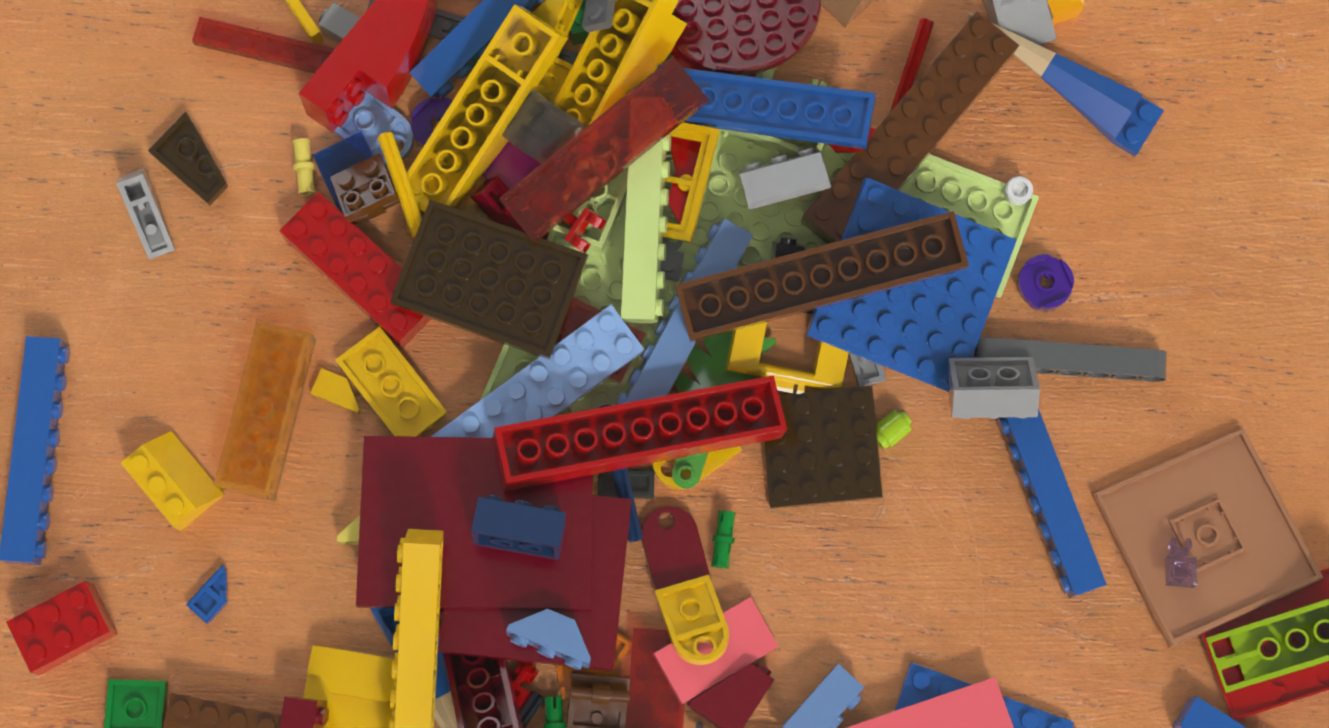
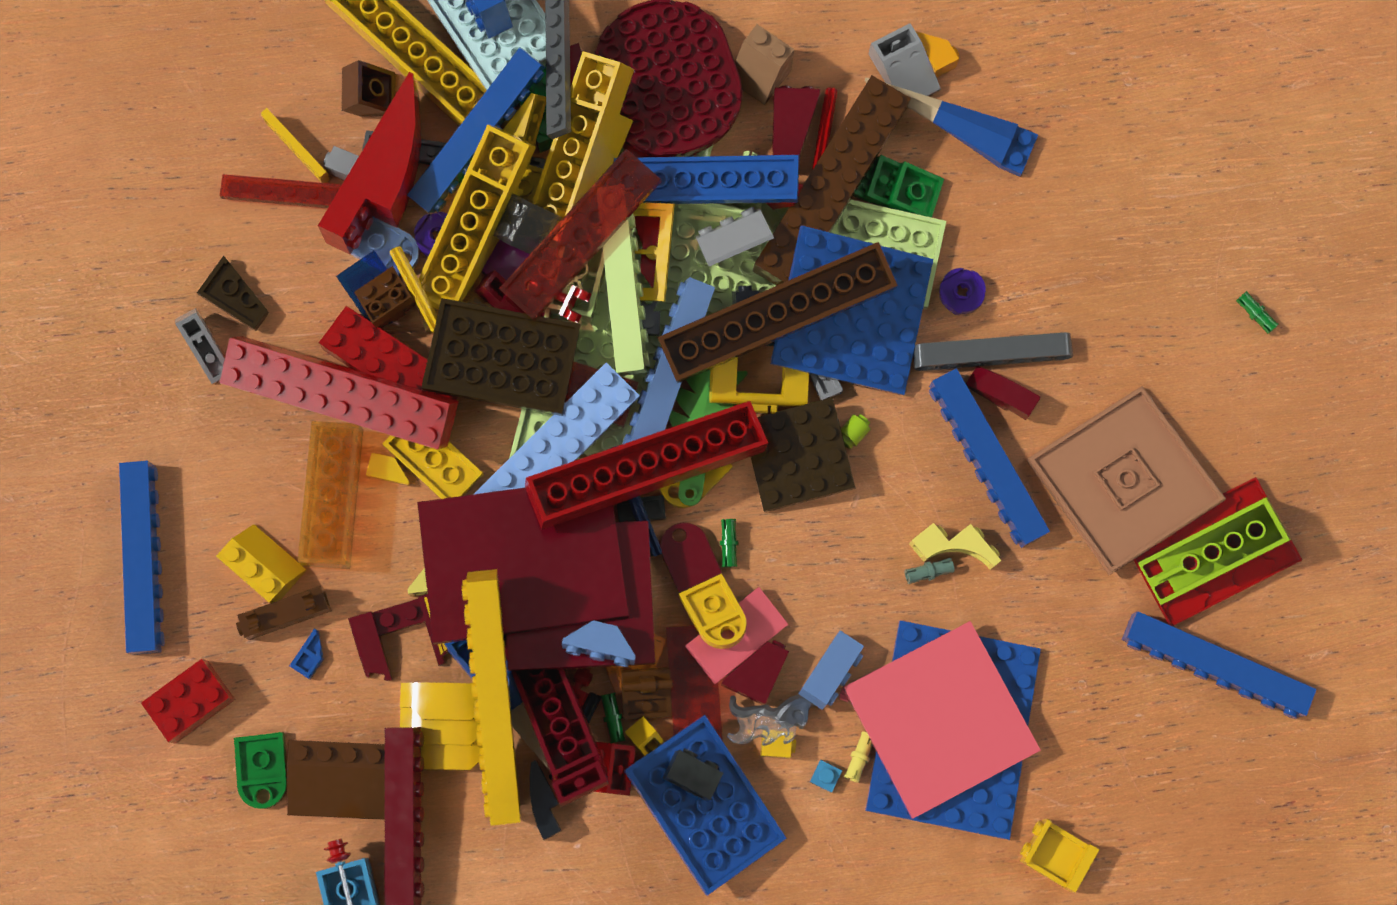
camera: 10 degrees left, 0 degrees up
light yellow pin [292,138,316,196] -> none
dark blue brick [471,495,566,560] -> none
light grey slope [948,357,1040,419] -> none
white tile [1004,176,1033,205] -> none
plate [1165,537,1197,588] -> none
none -> brick [220,336,459,450]
none -> reddish brown brick [236,586,332,640]
none -> dark red wedge [348,594,448,681]
none -> dark red slope [772,85,820,158]
none -> green slope [853,155,944,218]
none -> sand green pin [904,558,955,584]
none -> light yellow arch [909,523,1001,570]
none -> dark red slope [966,366,1041,420]

